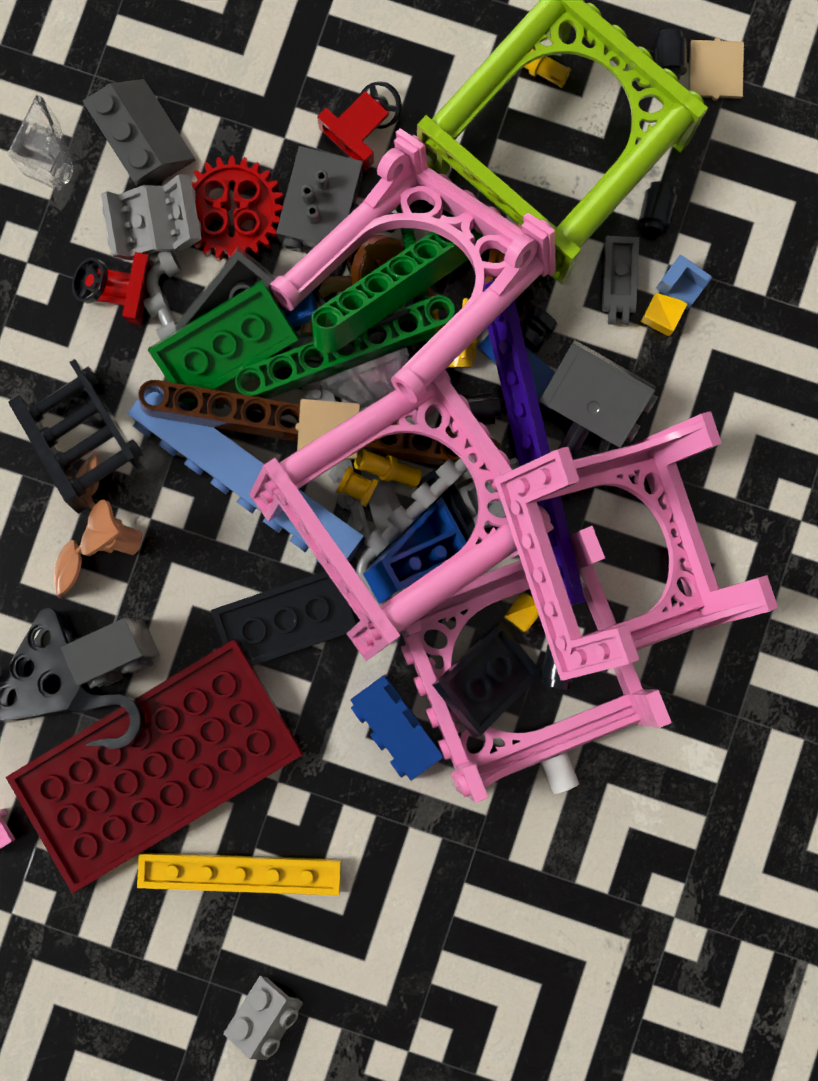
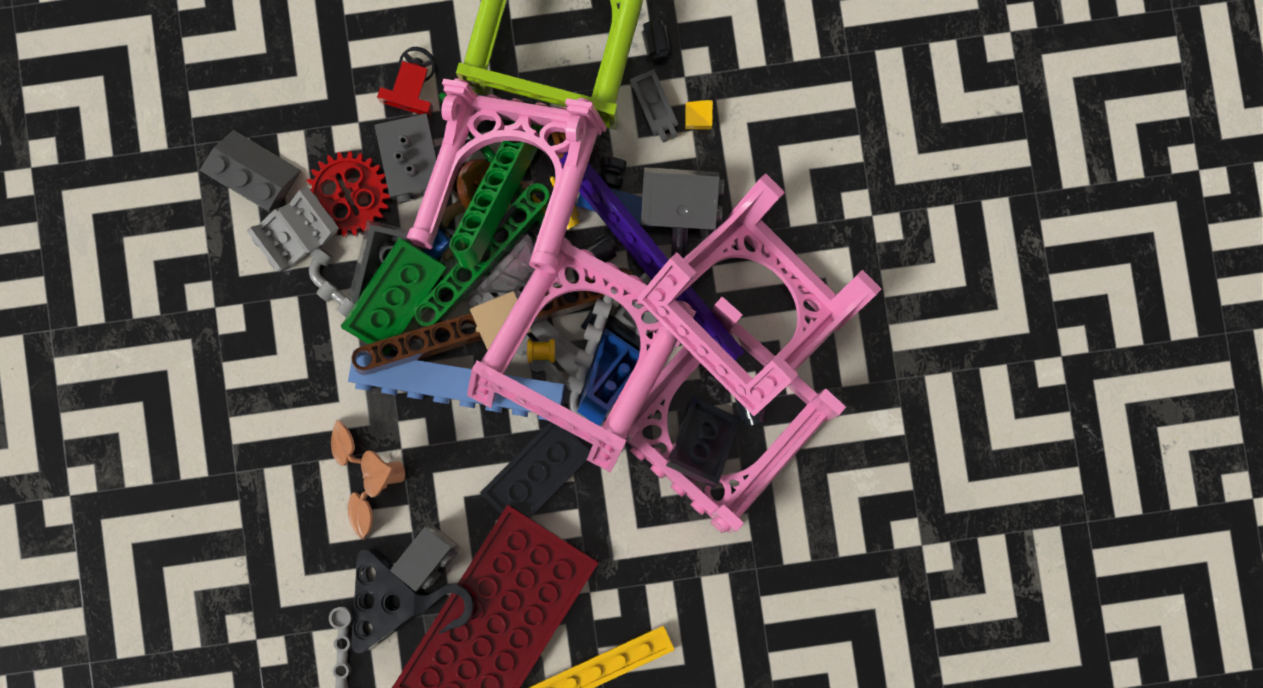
camera: 30 degrees left, 0 degrees up
clear slope [7,95,73,191] -> none
black fence [8,359,146,514] -> none
red piece [72,252,154,325] -> none
blue wedge [350,674,444,781] -> none
yellow pin [354,448,422,488] -> none
yellow slope [503,593,539,632] -> none
white piece [541,752,579,794] -> none
medium blue panel [656,254,712,310] -> none

